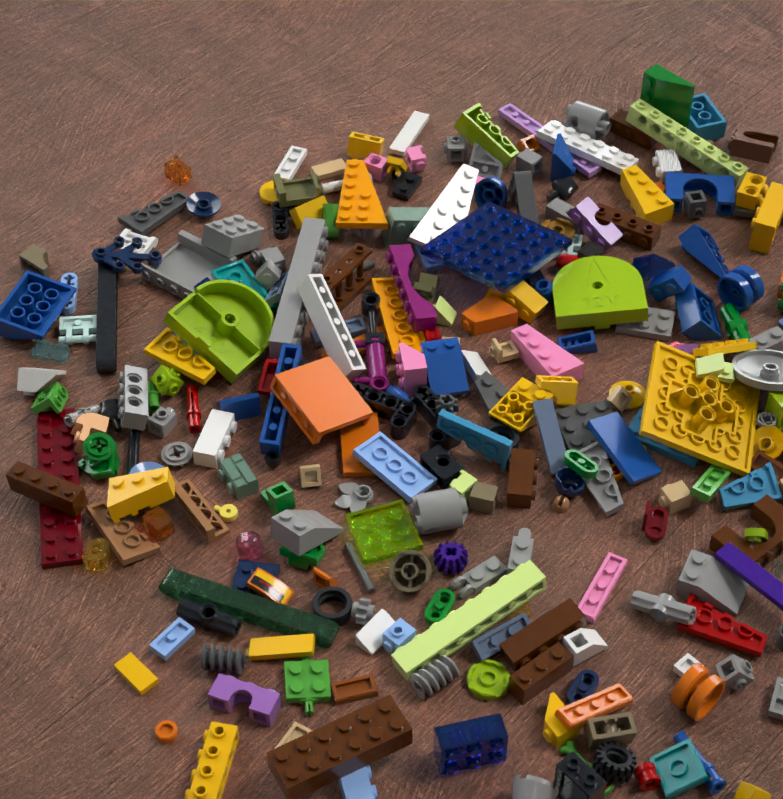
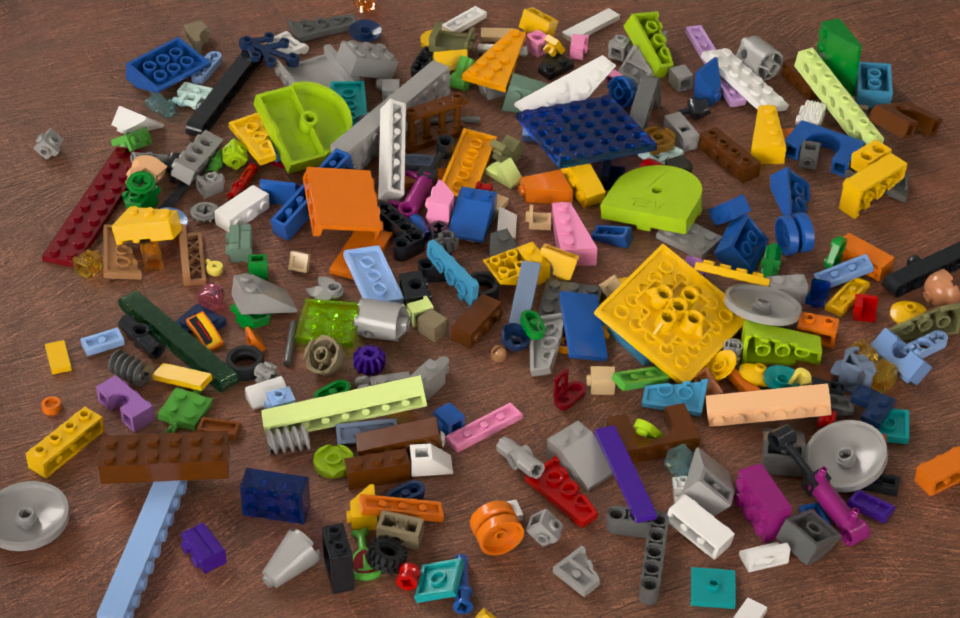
camera: 25 degrees right, 5 degrees down
reddish brown brick [6,461,88,518] -> none
light grey brick [255,259,282,290] -> none
black hinge [264,451,281,469] -> none
magenta arch [386,244,437,332] -> none
orange slope [517,134,541,152] -> none
blue cone [535,279,553,306] -> none
arch [568,196,623,253] -> none
clear blue slope [632,253,676,281] -> none
yellowish green slope [695,353,735,384] -> none
none -> blue brick [434,402,465,436]

